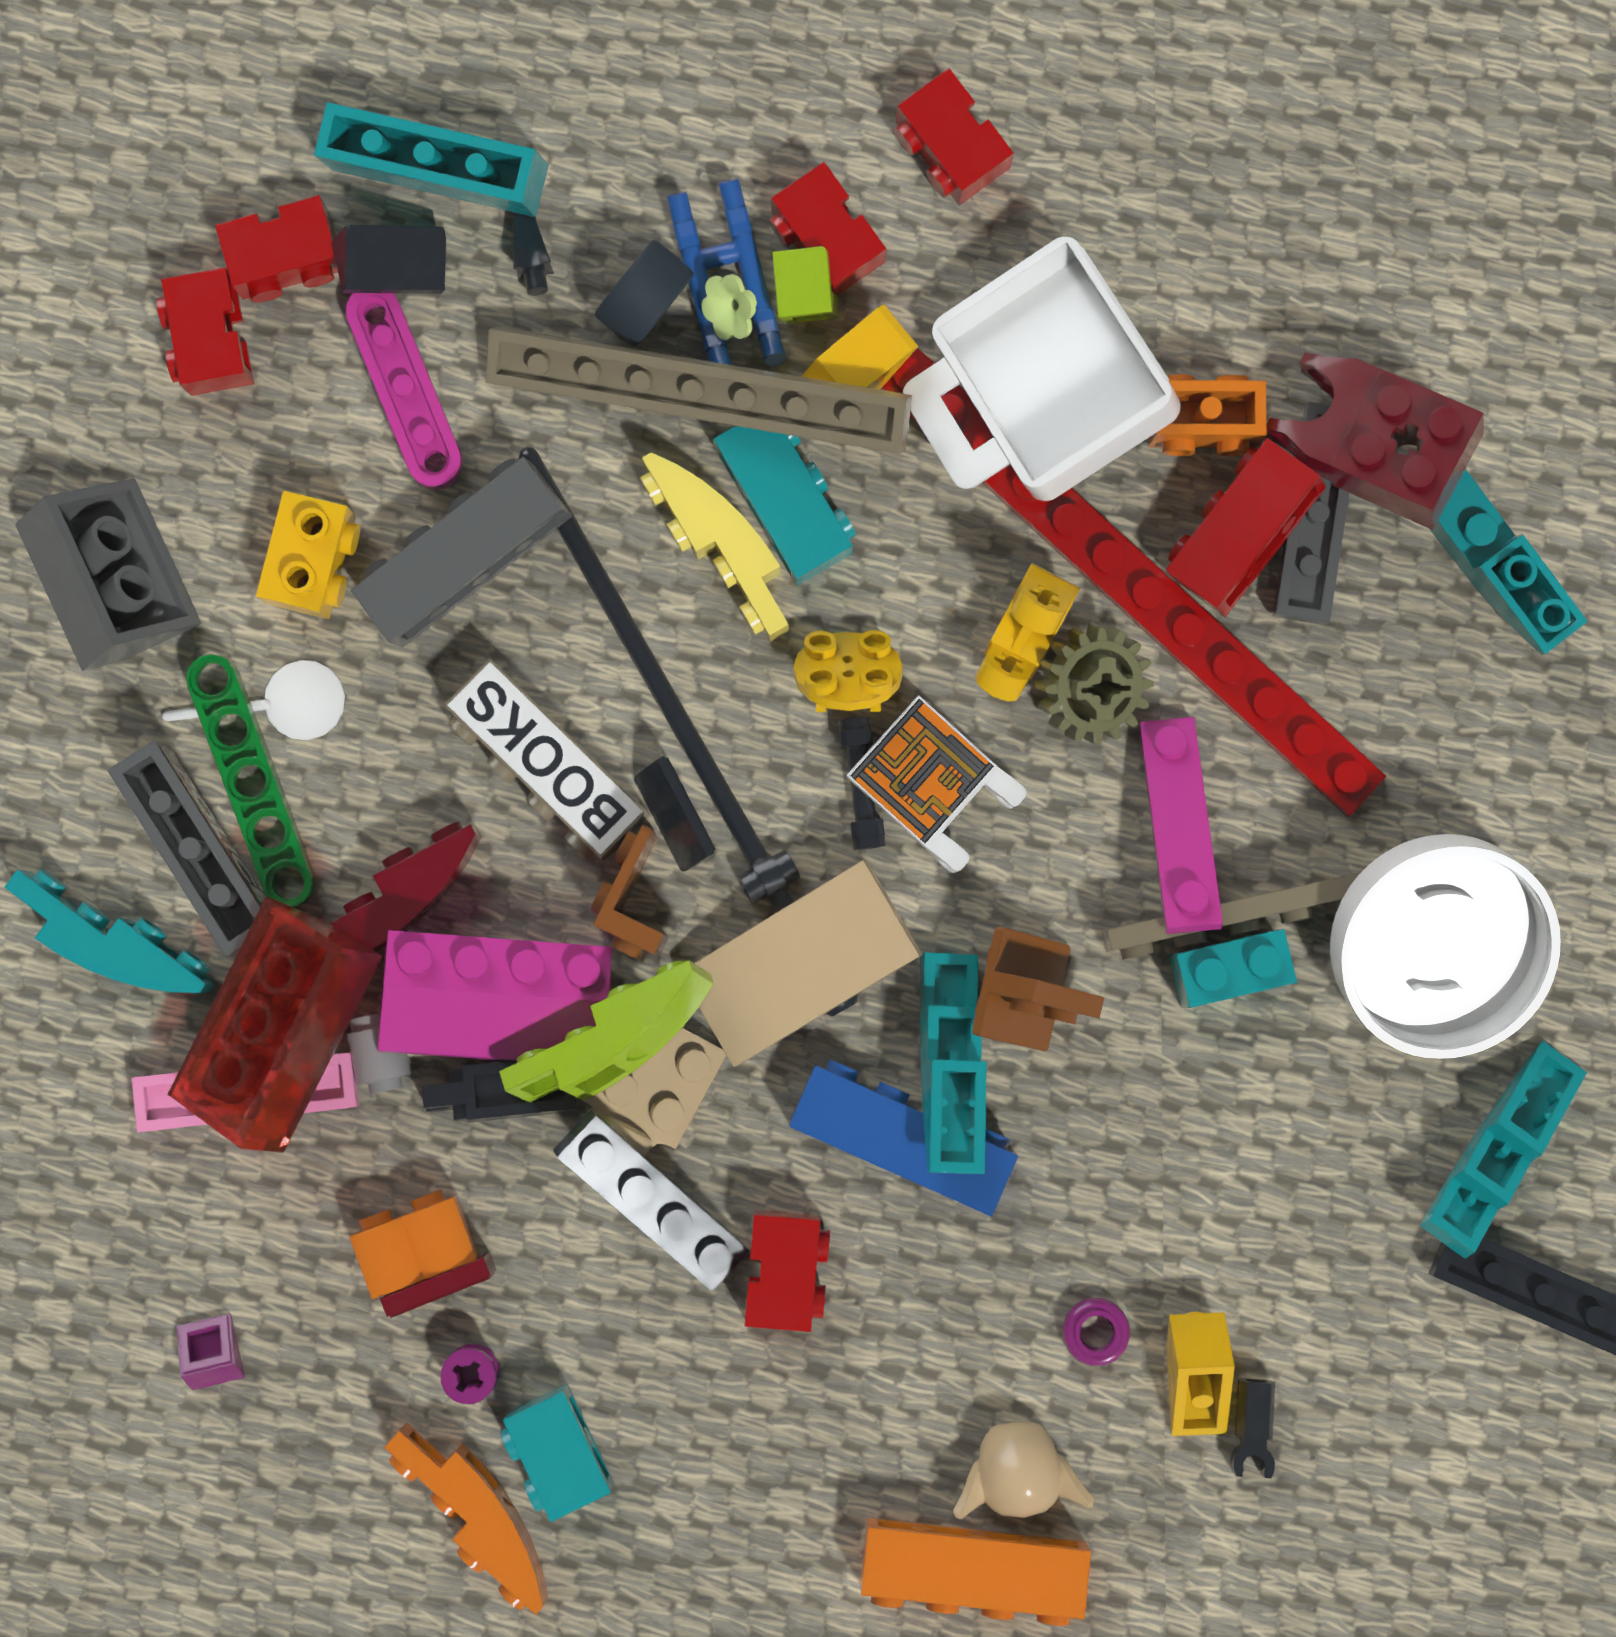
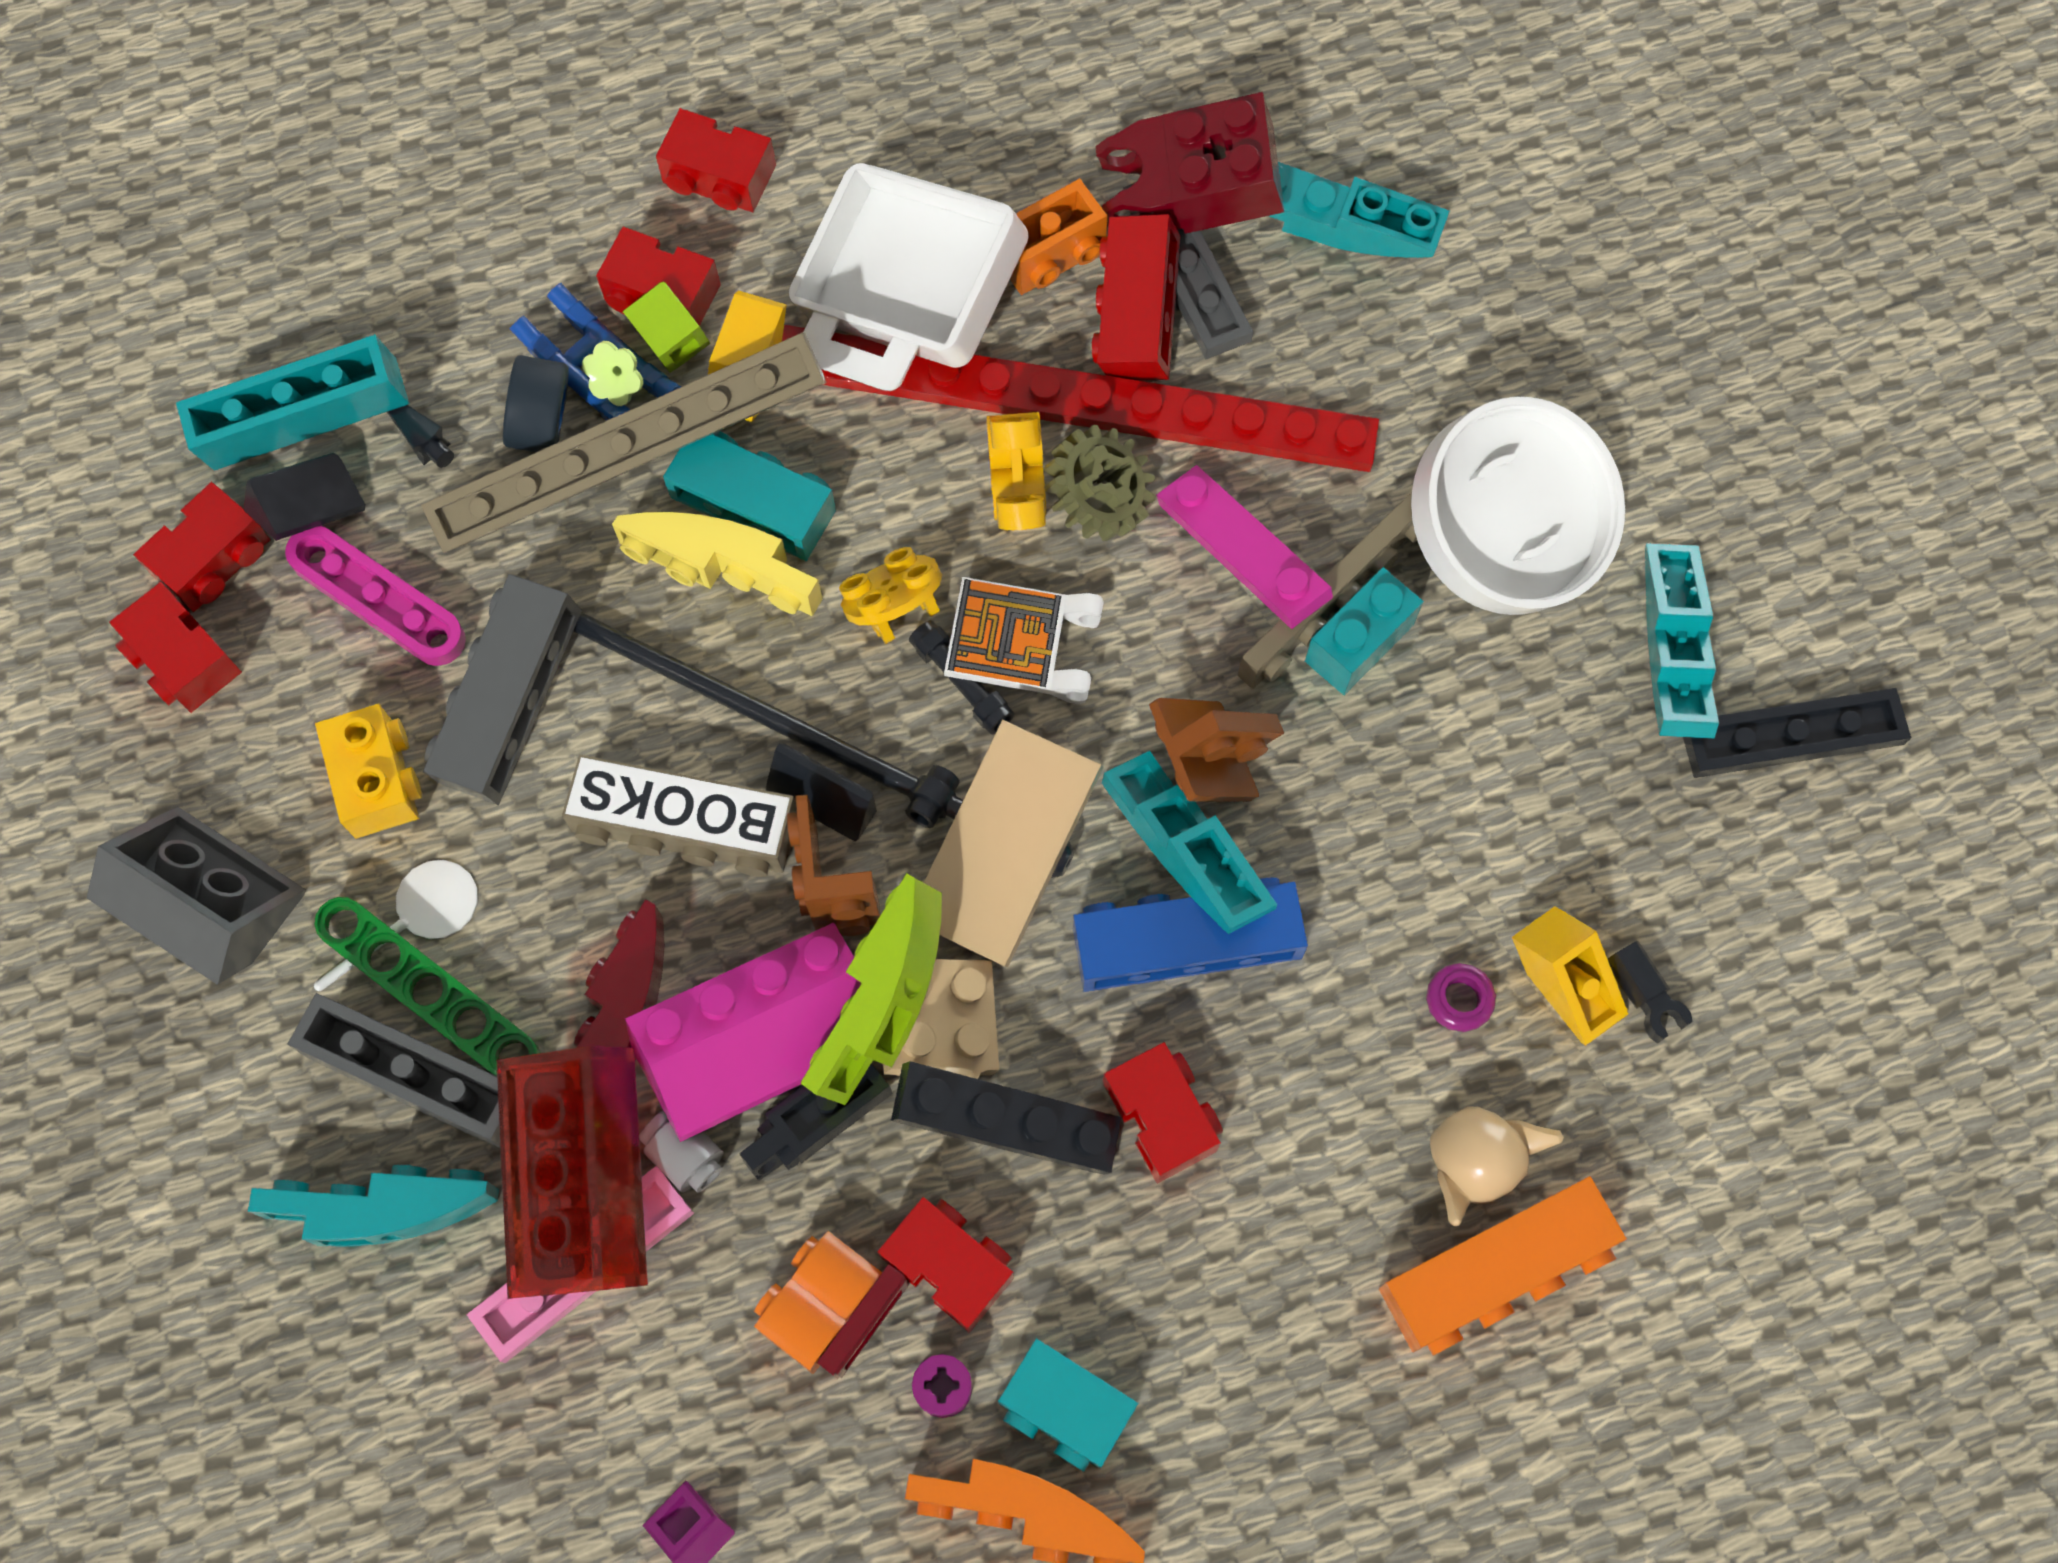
camera: 30 degrees left, 15 degrees down
none -> red brick [877,1197,1014,1333]

